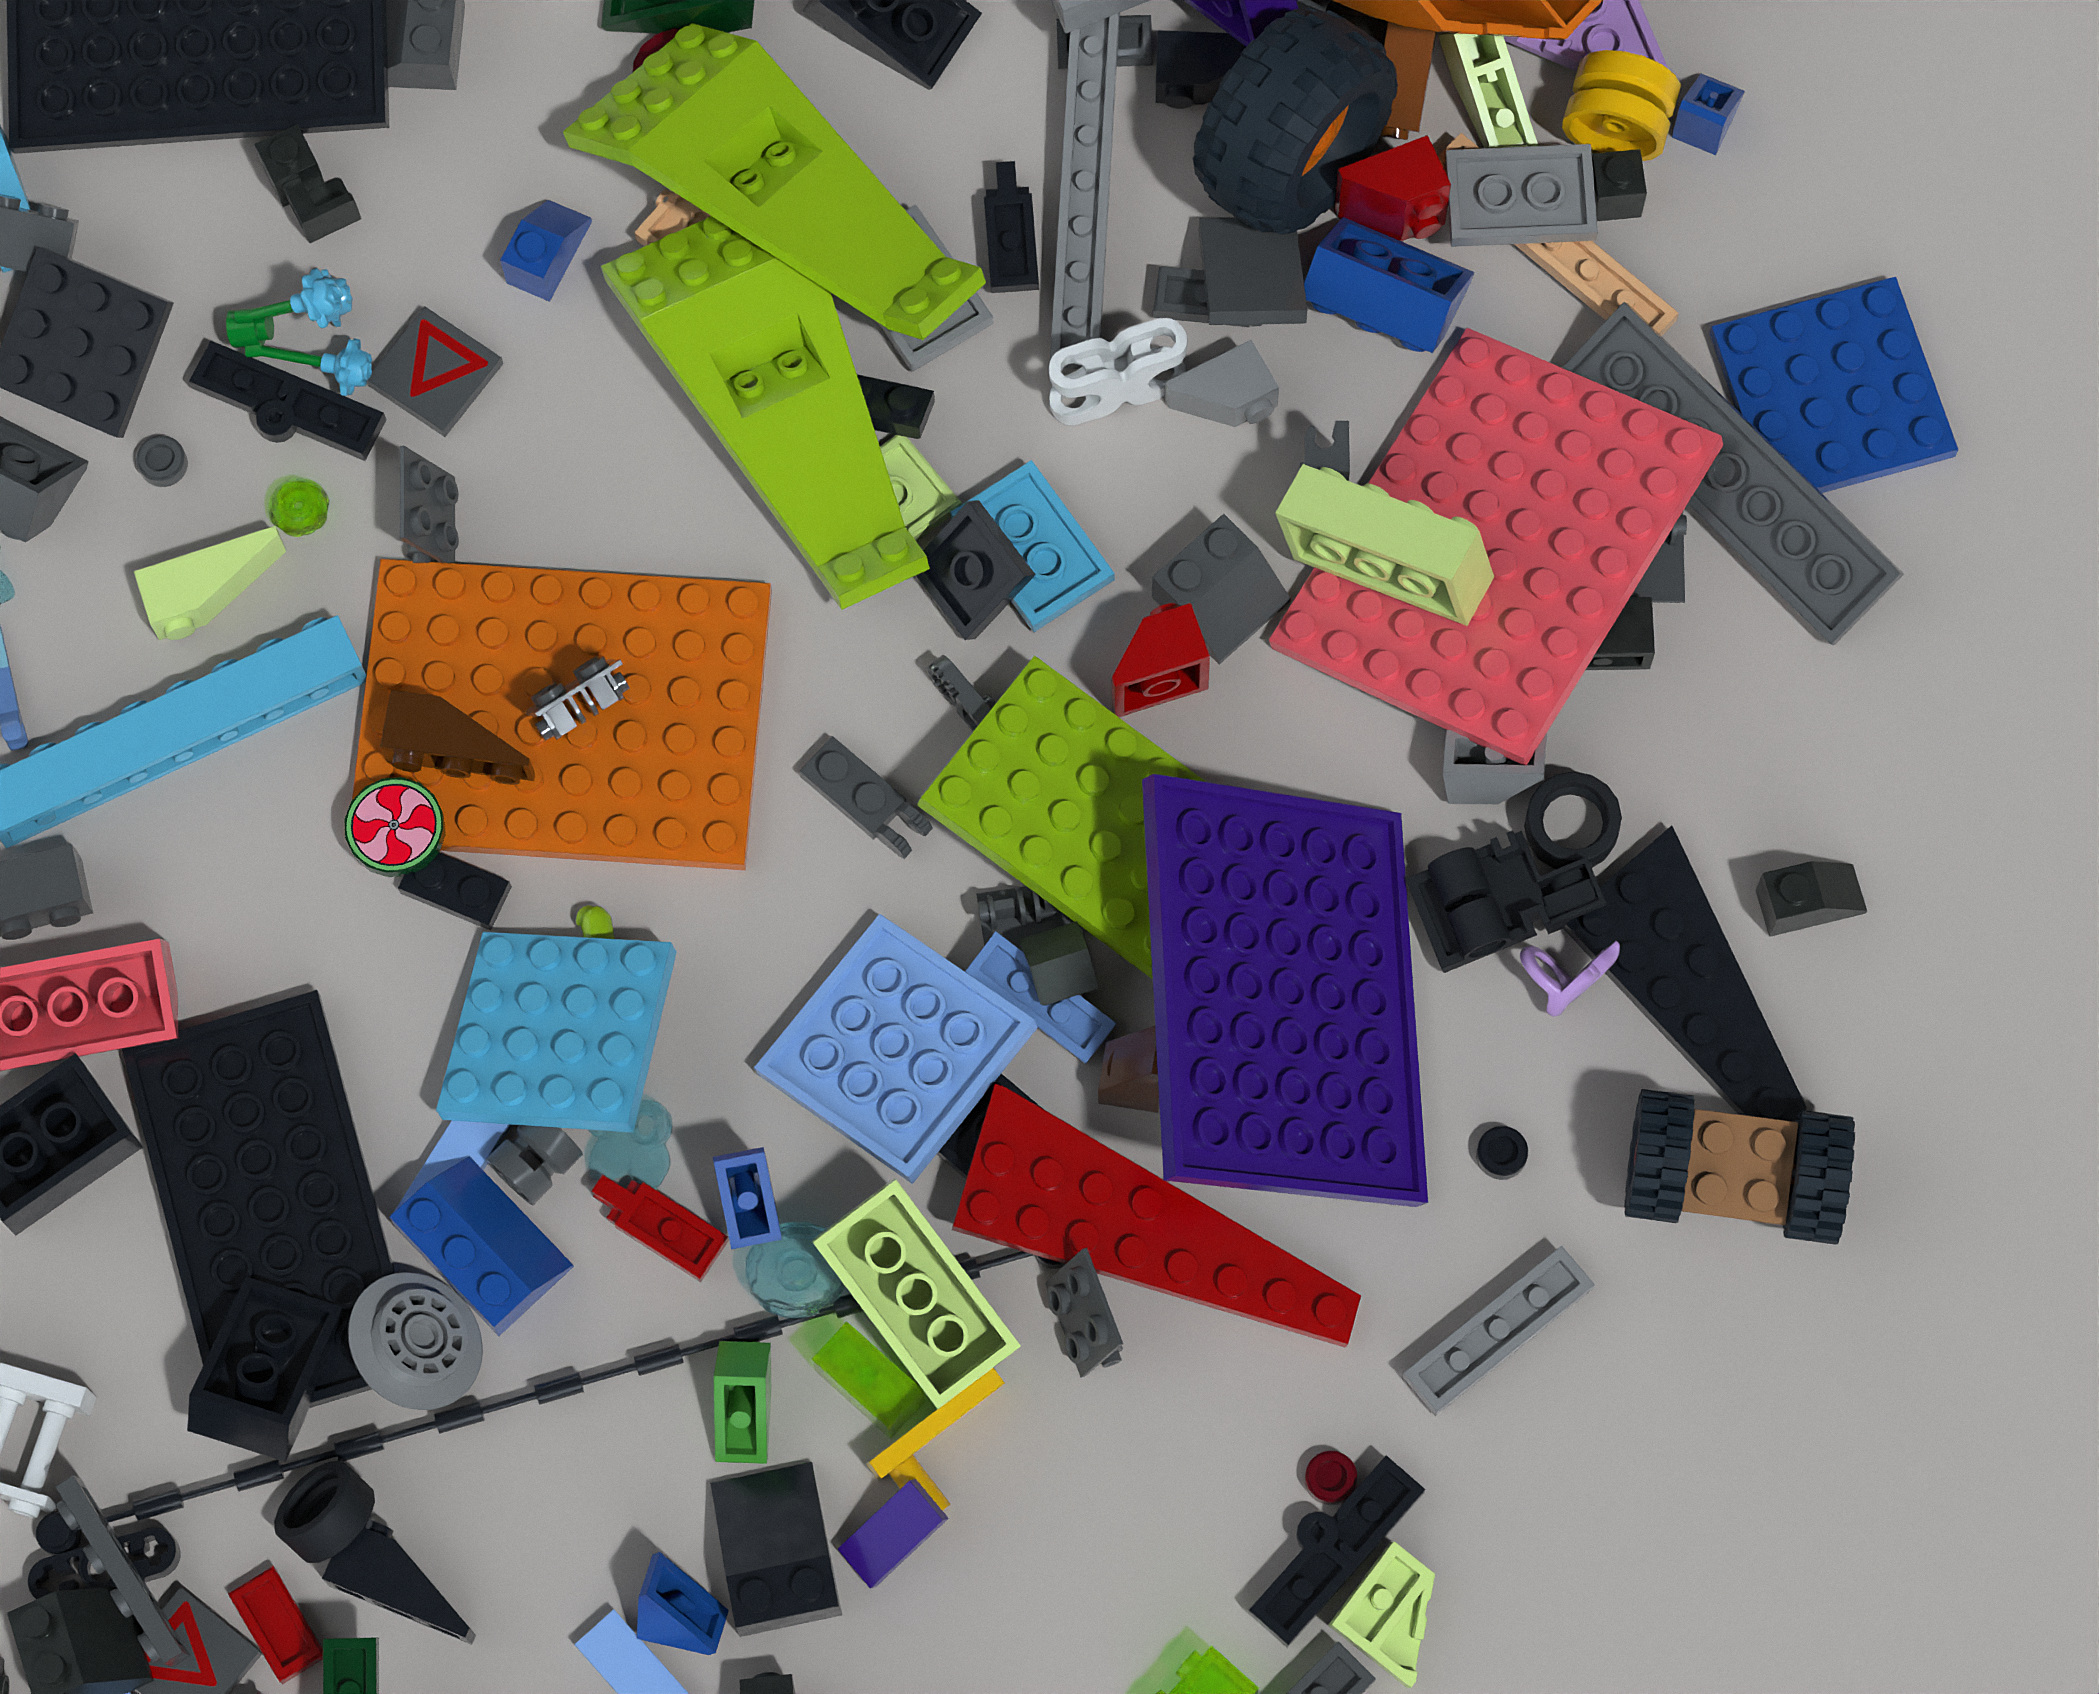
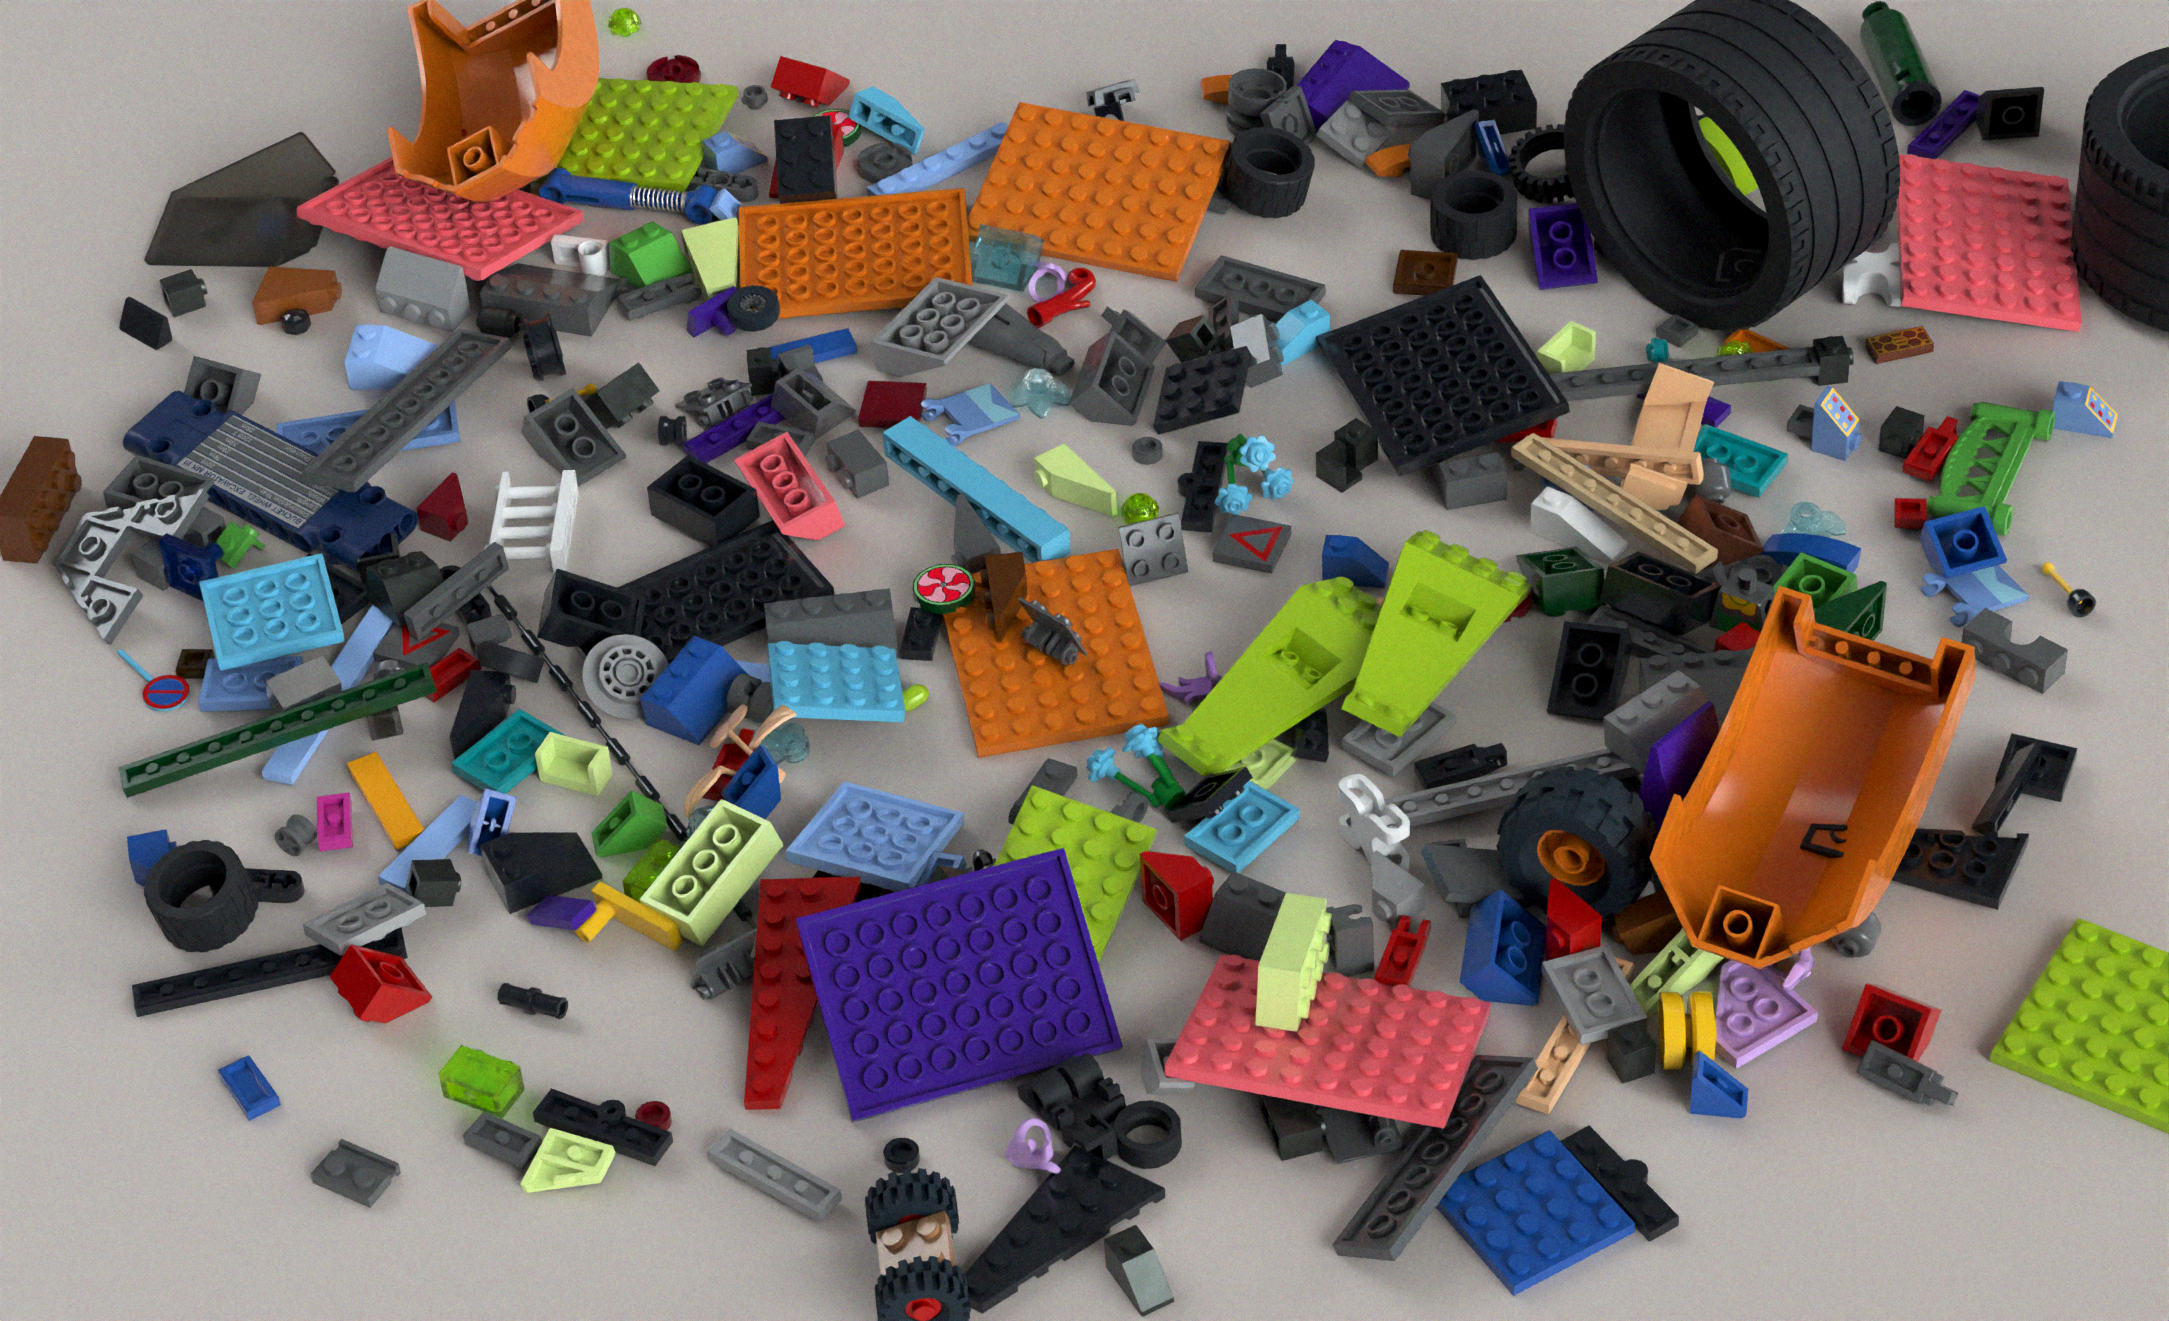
camera: 75 degrees right, 30 degrees down
none -> teal plate [451,709,565,794]
none -> dark grey panel [466,614,512,667]
none -> black pin [498,983,568,1019]
none -> yellowish green panel [535,732,613,796]
none -> light nougat plant [683,704,797,820]
none -> dark grey slope [764,588,899,659]
none -> dark grey slope [951,493,1001,573]
none -> plant [1086,723,1186,809]
none -> medium lavender piece [1159,651,1223,705]
none -> red hinge [1374,915,1431,987]
none -> black hinge [1560,1125,1679,1242]

